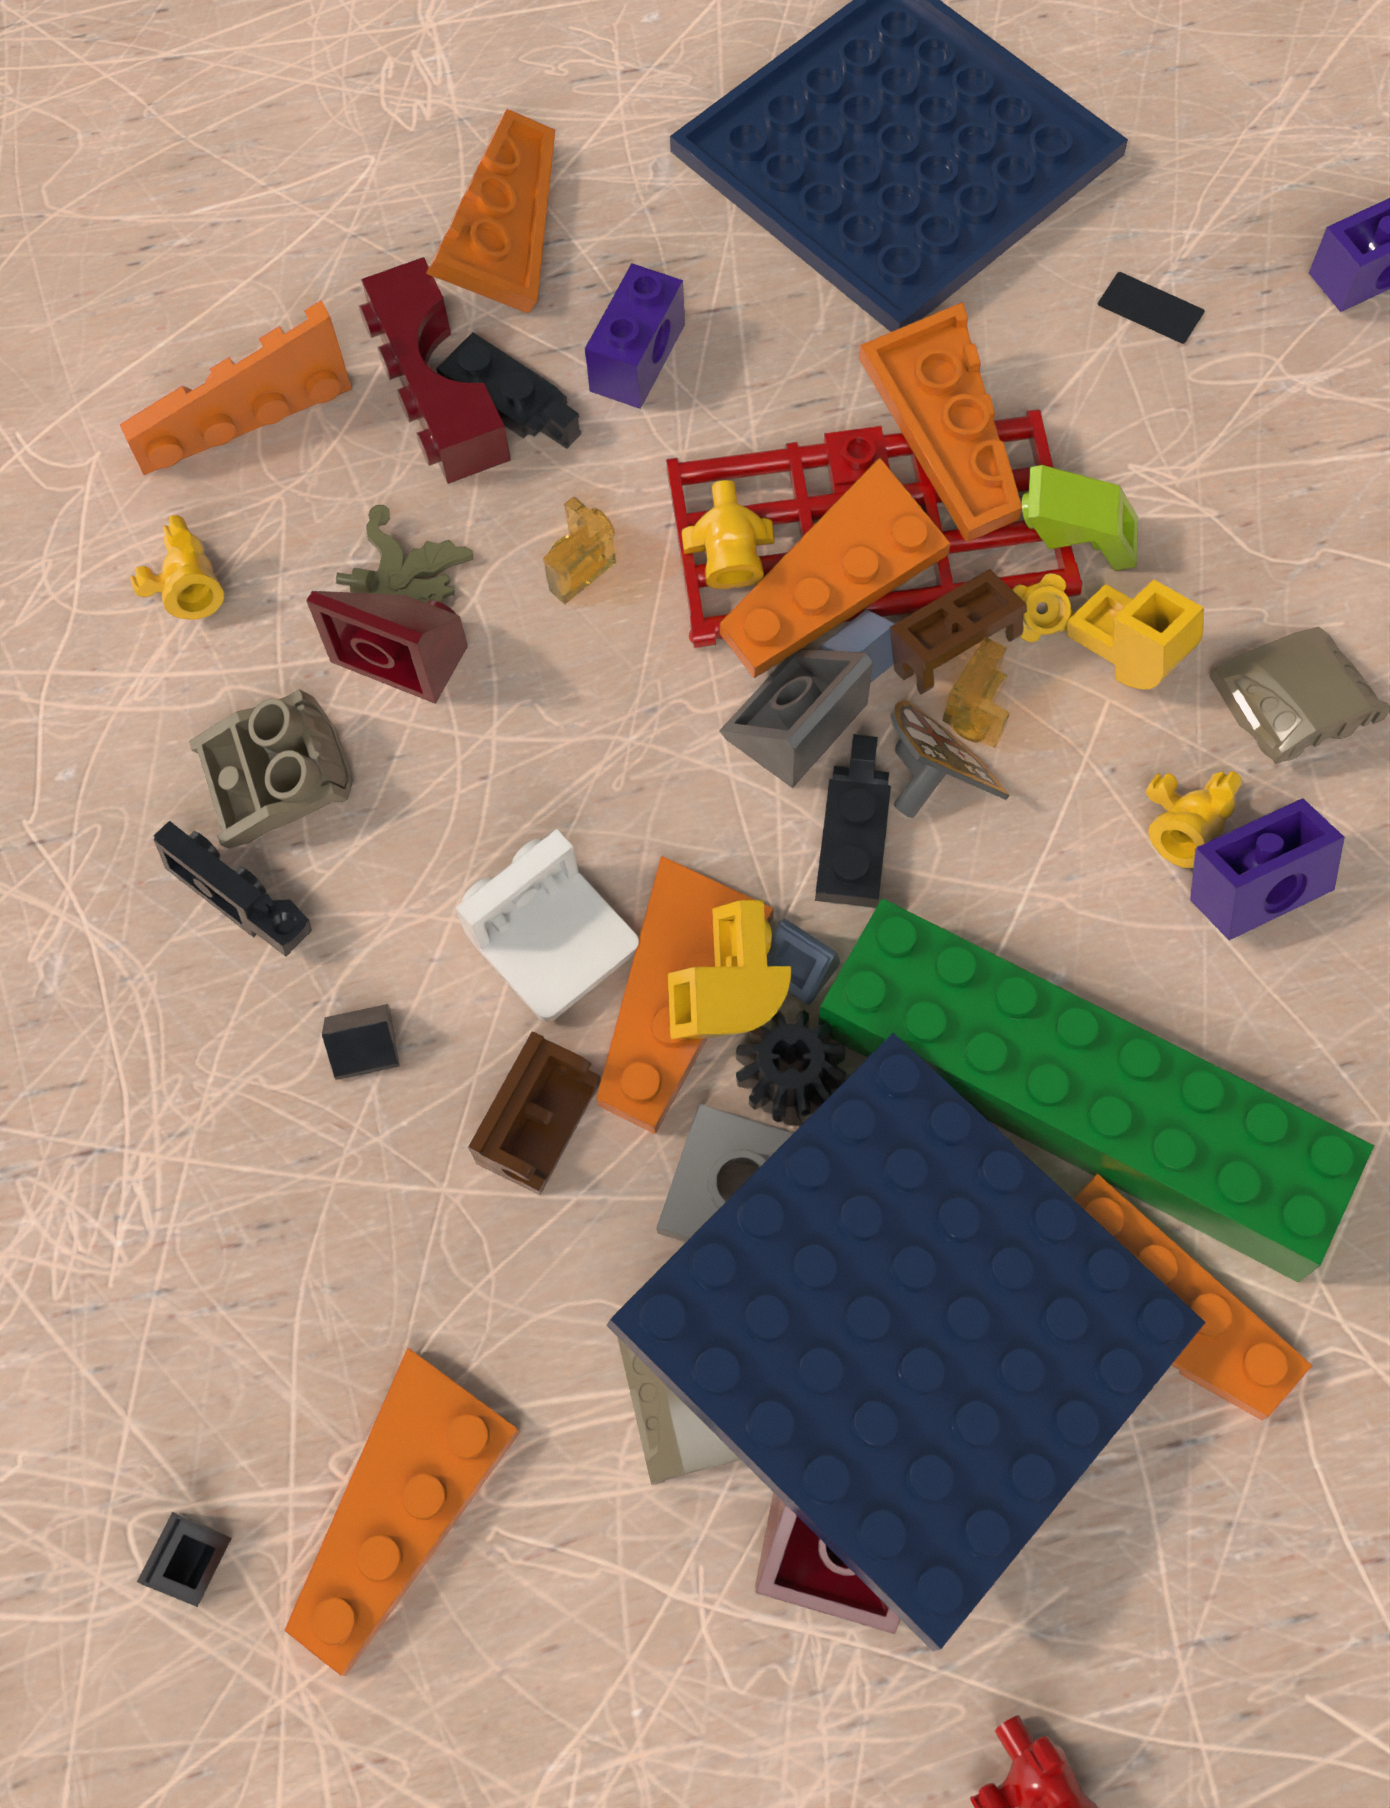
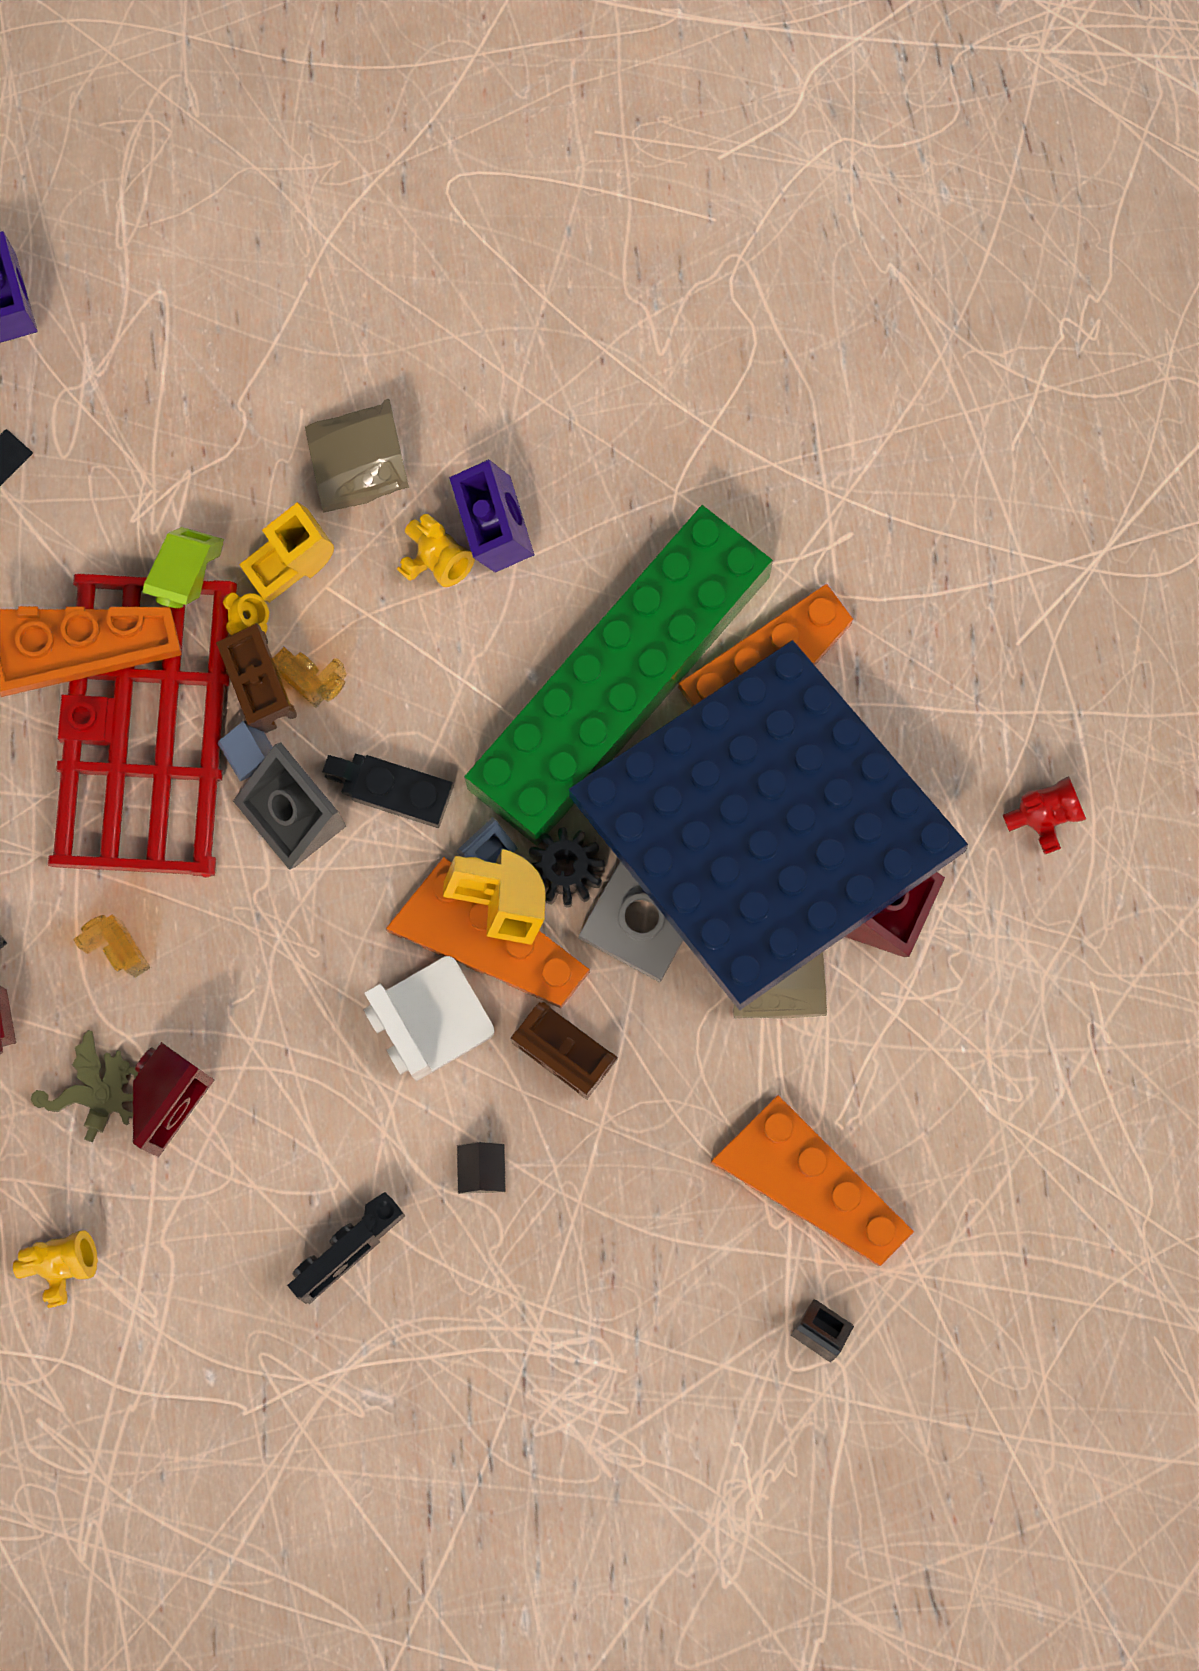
camera: 80 degrees left, 10 degrees up
dark tan slope [189,689,353,849] -> none
yellow piece [682,480,775,589] -> none
orange wing [720,458,951,678] -> none
shield [890,700,1010,818] -> none

